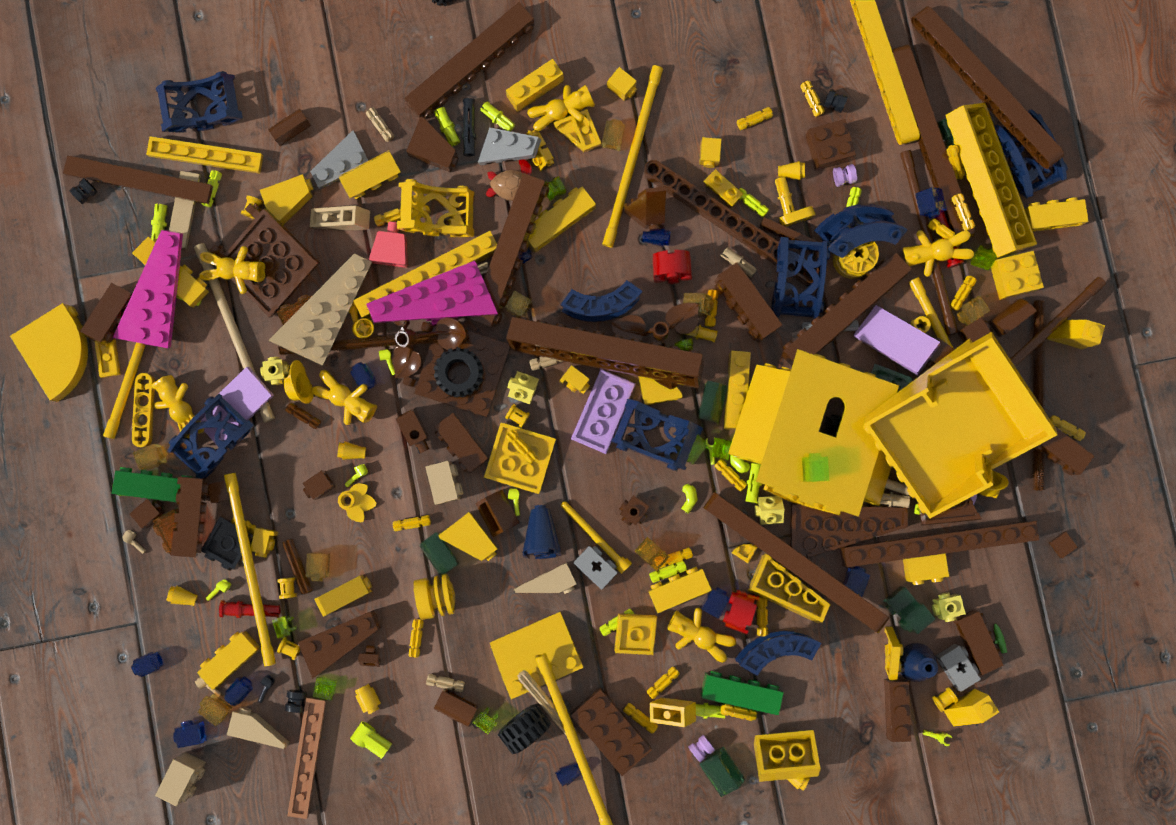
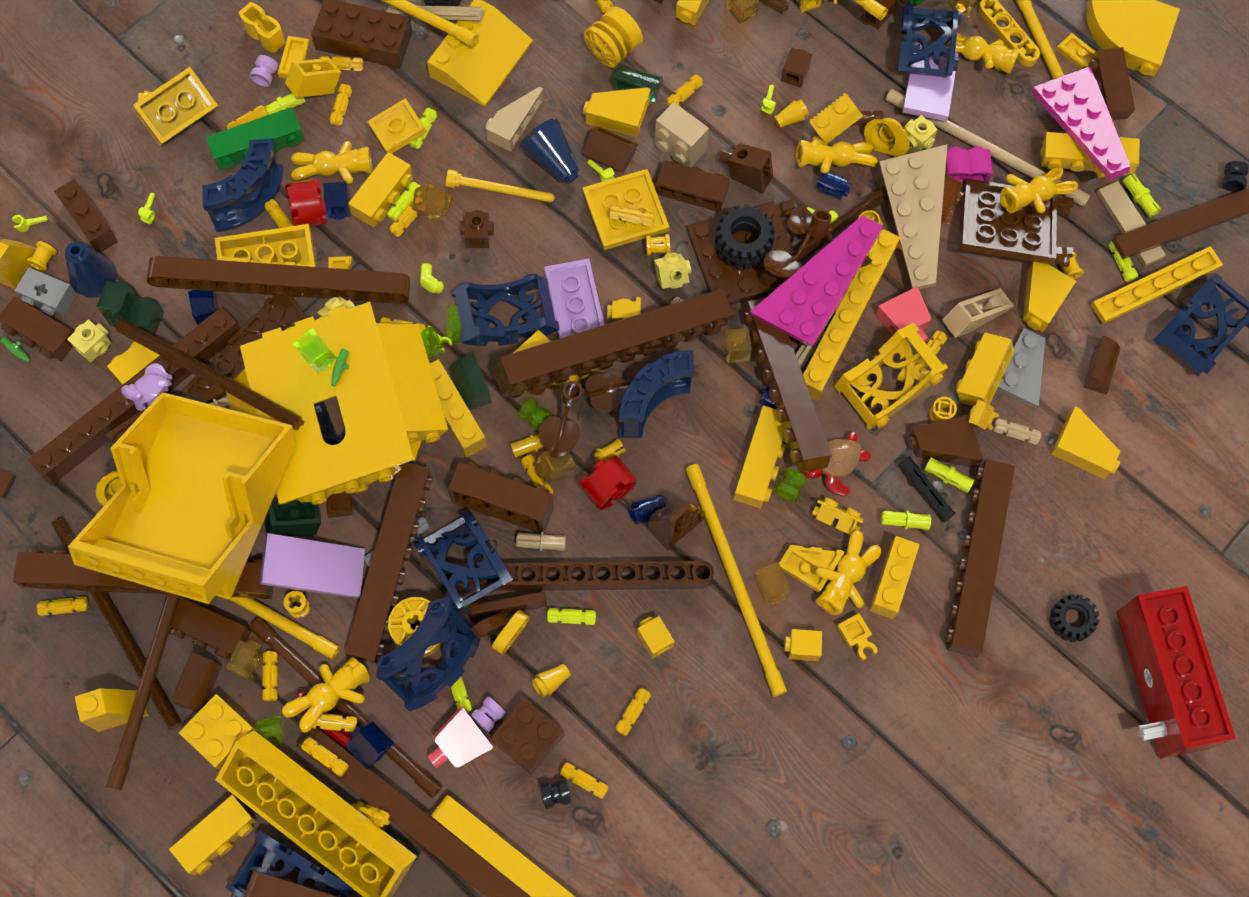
camera: 145 degrees right, 15 degrees down
yellow plate [338,483,377,522] -> none
light grey wing [478,127,541,165] -> none
light grey brick [573,546,618,590] -> none
clear green brick [699,746,745,797] -> none
yellow hinge [704,169,743,207] -> none
yellow axle [775,177,795,215] -> none
yellow wing [885,627,903,680] -> none
none -> reddish brown axle [113,318,304,430]
none -> lavender hair [121,363,172,411]
none -> neon yellow hand [138,193,155,224]
none -> yellow brick [239,2,286,53]
none -> yellow tile [277,36,311,79]
none -> bright green helmet [331,349,349,387]
none -> torso [427,706,493,768]
none -> reddish brown beam [471,612,509,639]
none -> yellow pin [593,439,625,462]
none -> yellow brick [810,93,863,144]
none -> yellow plate [837,613,878,662]
none -> yellow wheel [928,397,957,423]
none -> dark pink brick [944,147,993,184]
none -> yellow plate [969,400,999,430]
none -> yellow slope [1051,406,1120,479]

